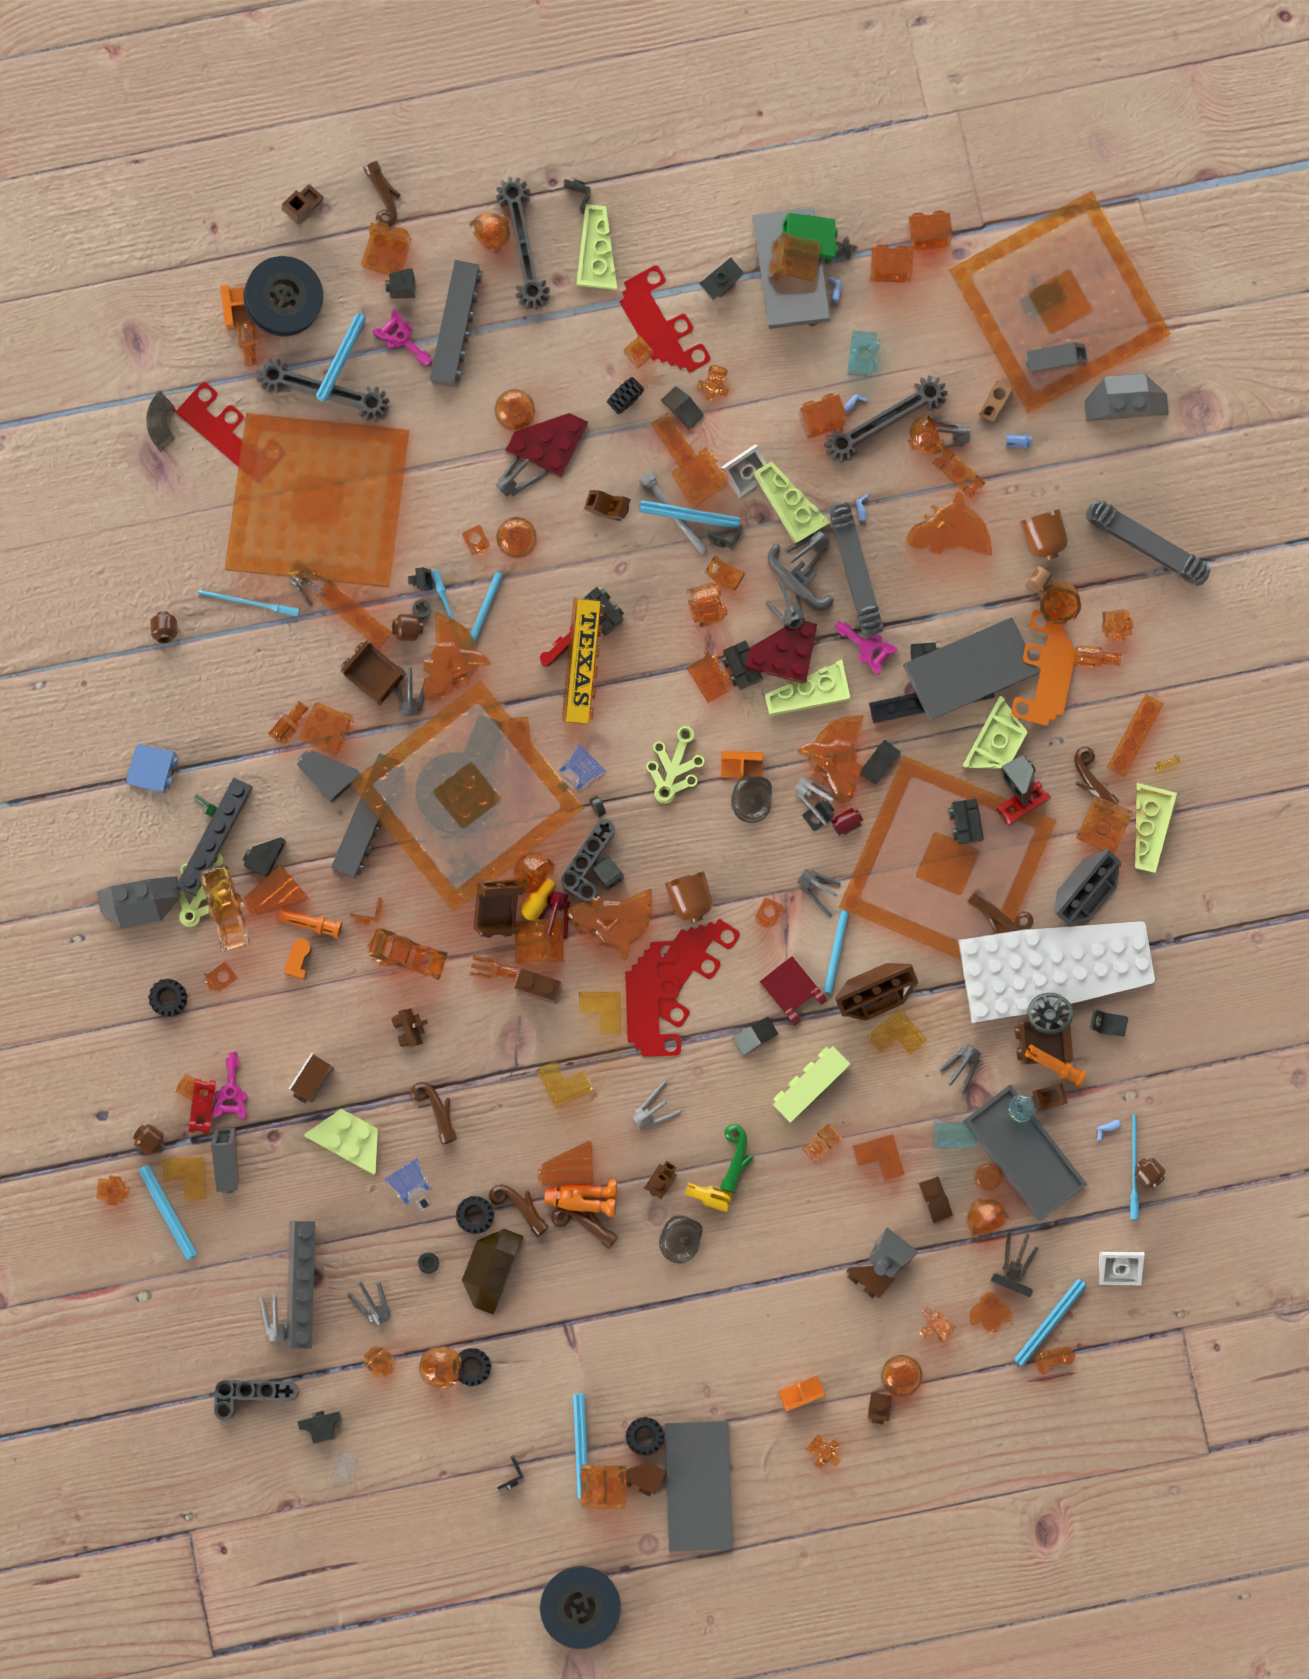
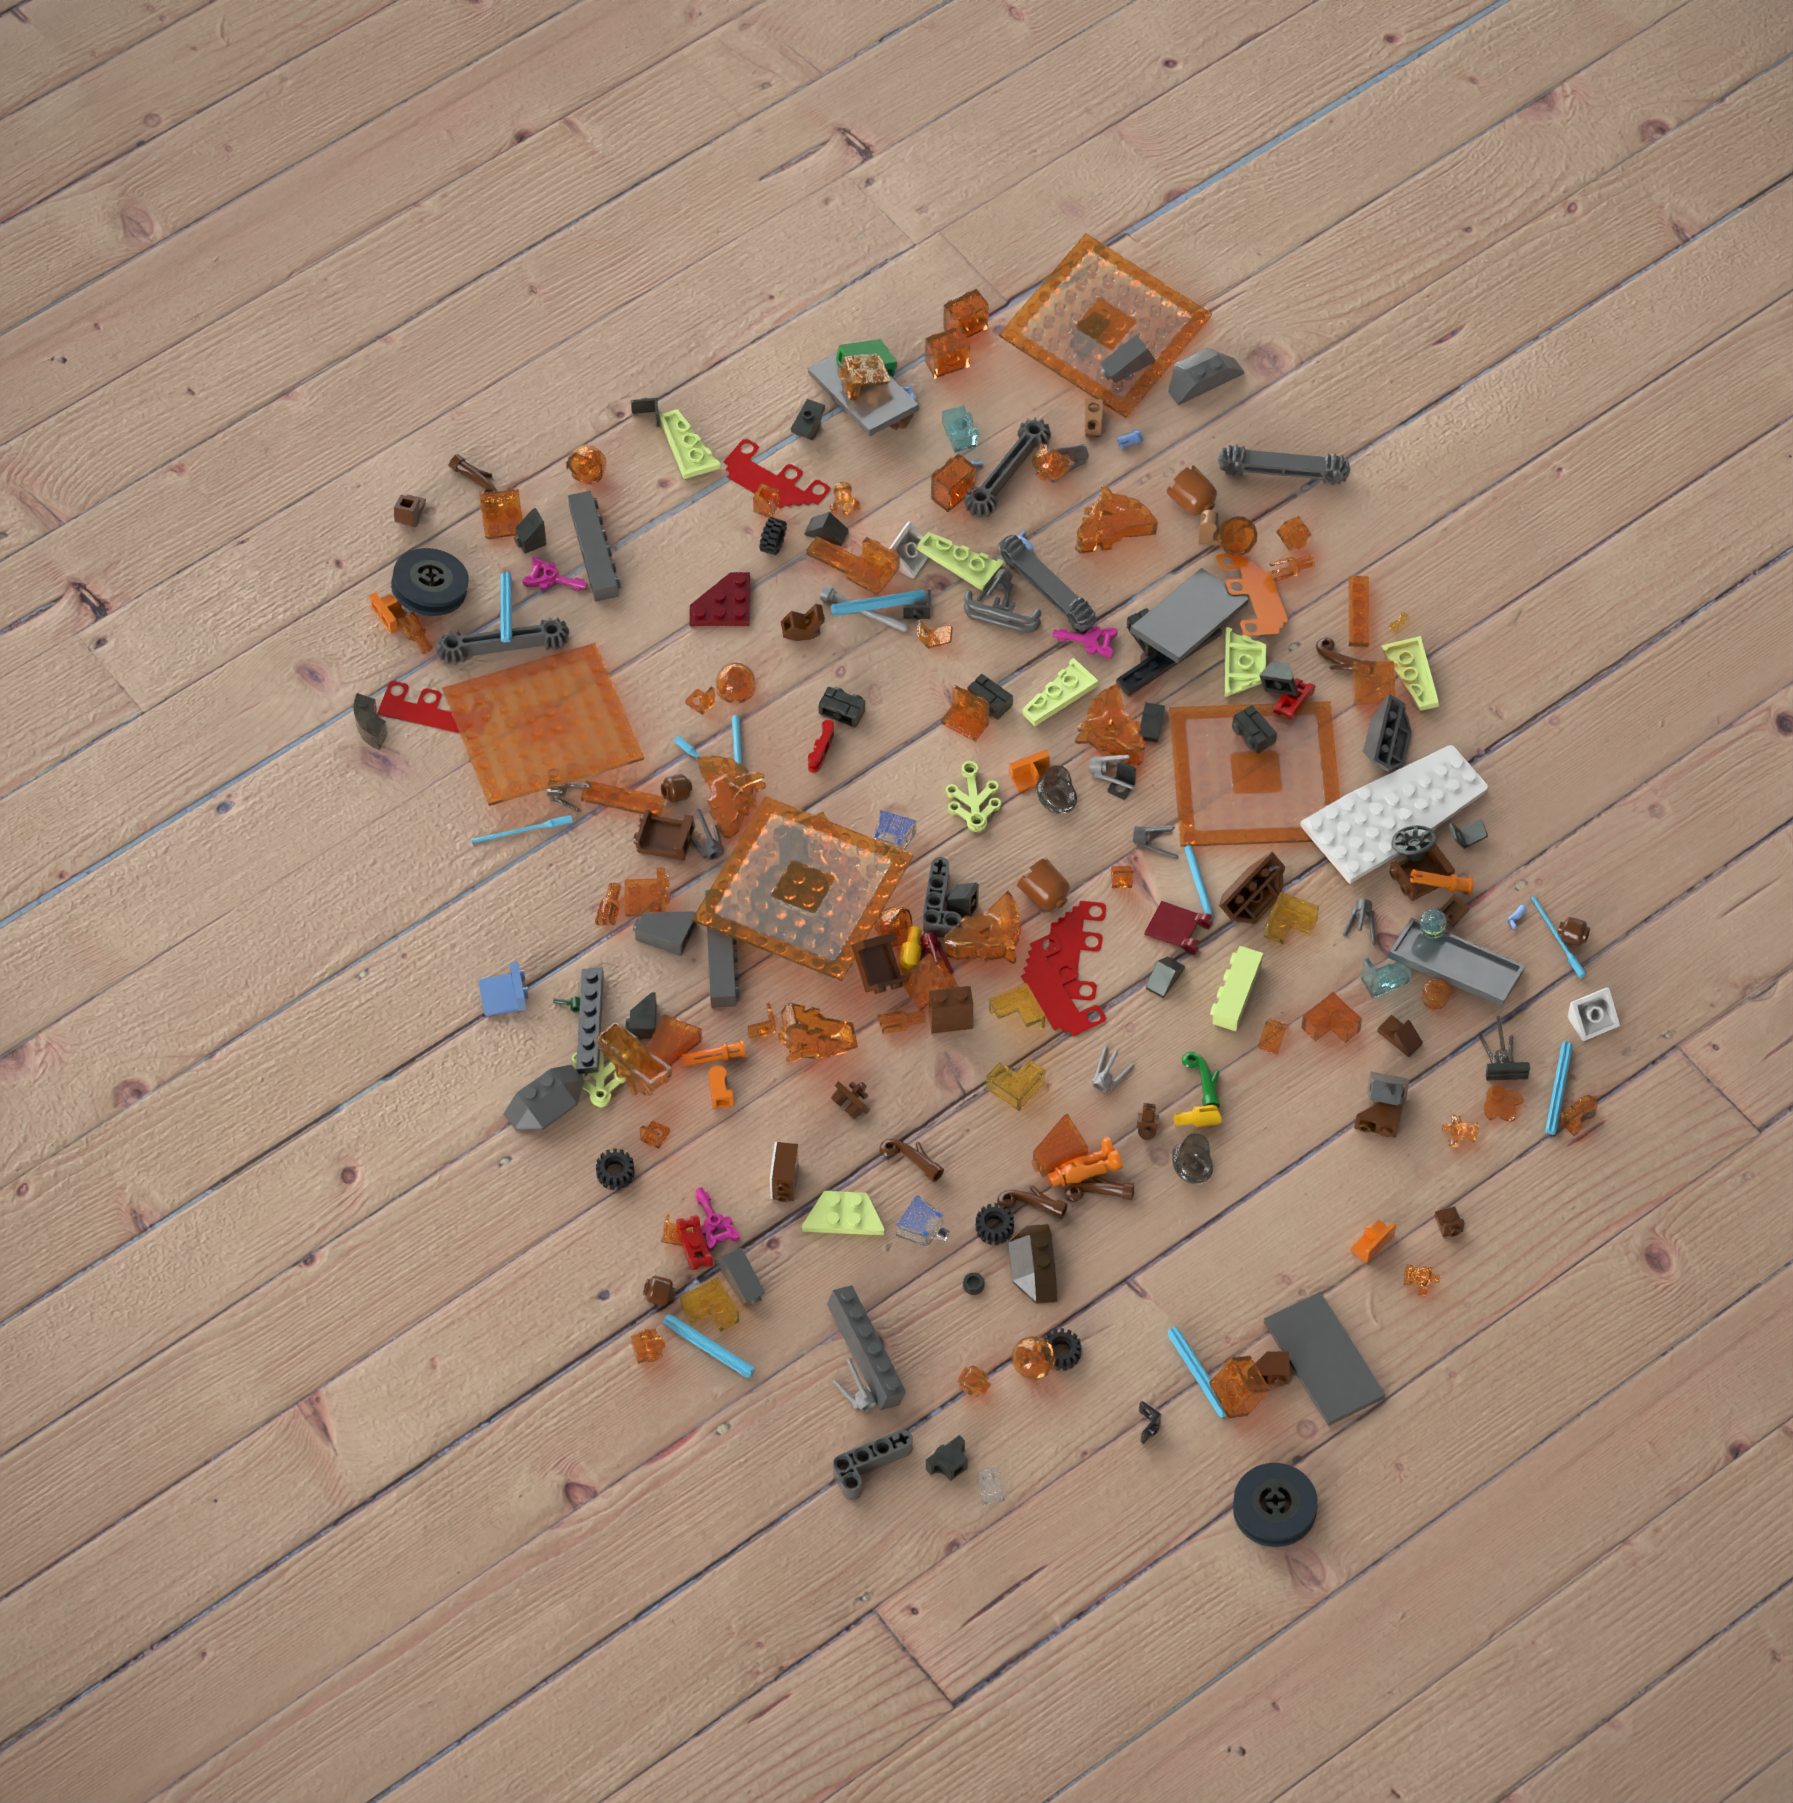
camera: 30 degrees left, 25 degrees down
reddish brown head [150,611,178,643] -> none
dark grey plant [348,1282,391,1326] -> none
pearl dark grey tile [408,567,433,591] -> none
dark grey bush [412,599,431,619] -> none
clear orange cylinder [494,389,536,431] -> none
dark grey arm [496,177,550,310] -> none
dark grey plant [496,456,547,497] -> none
brick [561,597,604,724] -> none
pearl dark grey tile [589,796,606,818] -> none
black tyre [626,1417,664,1456] -> none
clear orange brick [687,582,727,629] -> none
dark red plate [745,621,817,684] -> none
dark grey plant [766,576,805,629] -> none
dark red brick [831,808,863,836] -> none
clear smoke plant [835,236,858,261] -> none
clear orange cylinder [881,1354,923,1397] -> none
clear orange plate [932,447,985,498] -> none
clear orange cylinder [966,1198,1009,1238] -> none
reddish brown plant [967,889,1034,932] -> none

